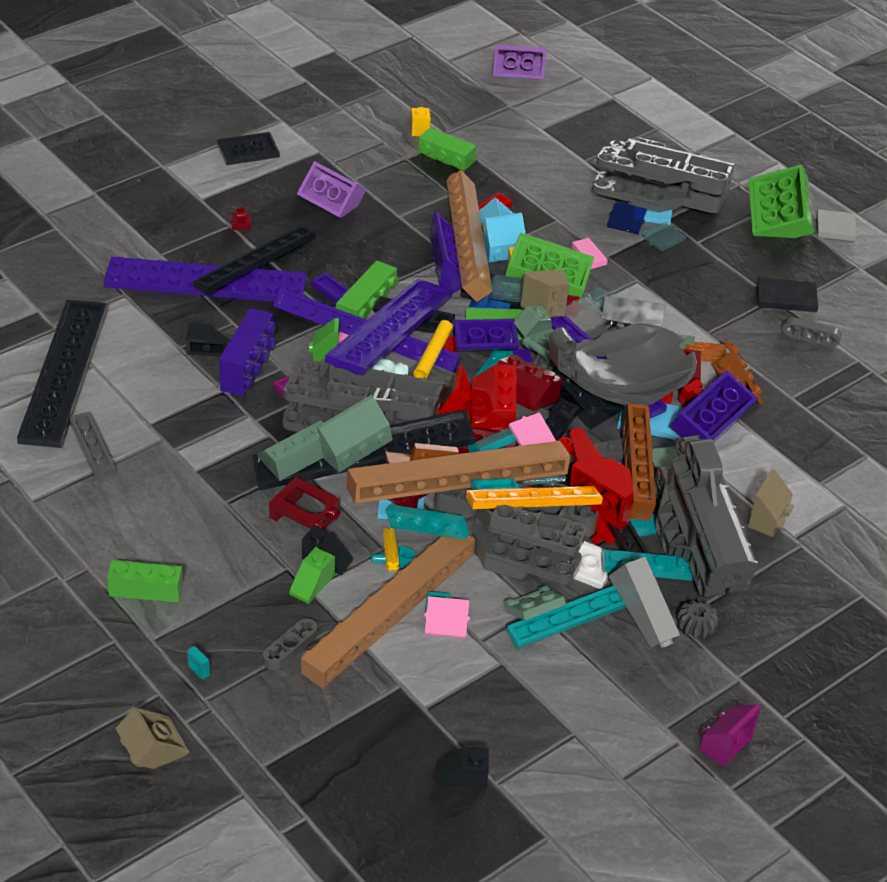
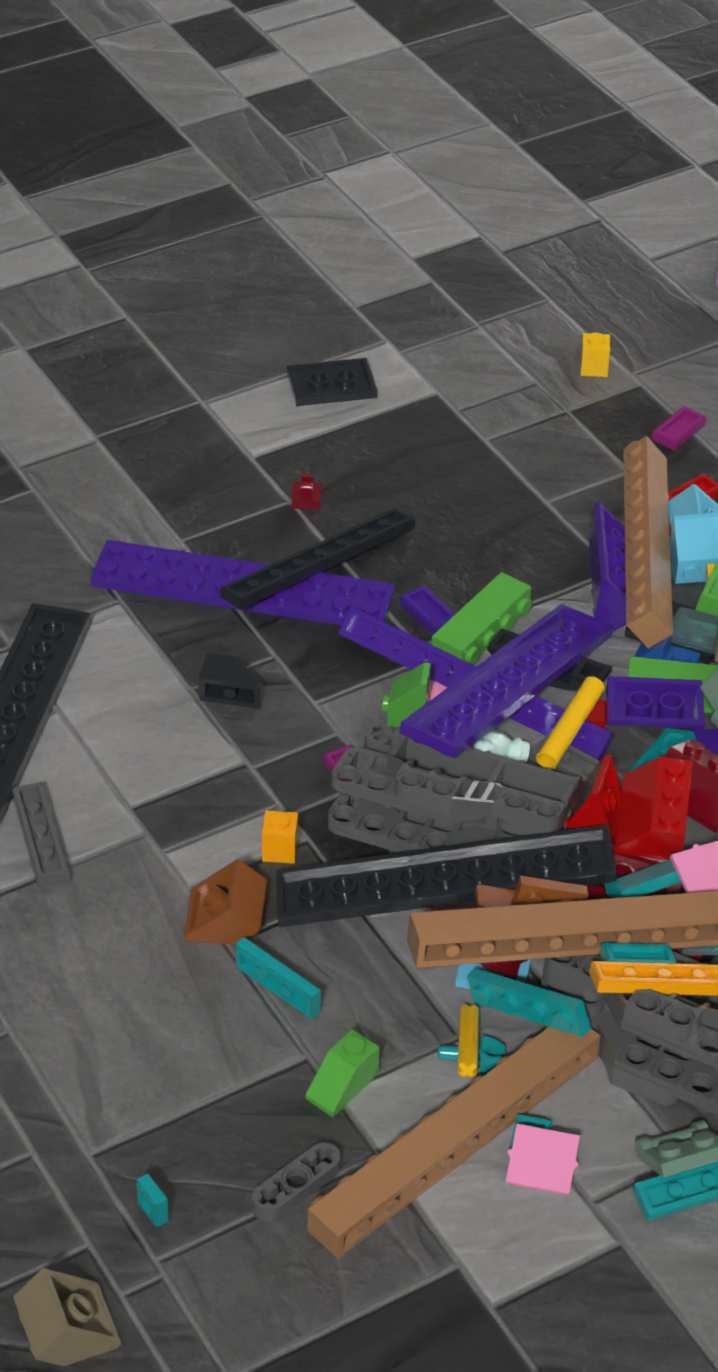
camera: 10 degrees right, 0 degrees up
bright green brick [107,560,183,603] -> none
dark purple brick [219,308,276,397] -> none
sand green slope [257,420,324,481] -> none
dark red panel [269,477,341,530] -> none
medium lavender slope [297,161,367,218] -> none
black slope [302,526,353,576] -> none
sand green slope [317,395,393,472] -> none
bright green brick [418,127,477,171] -> none
none -> dark orange slope [183,859,267,945]
none -> teal tile [235,937,321,1020]
none -> light orange brick [262,810,298,864]
none -> magenta tile [652,406,707,451]

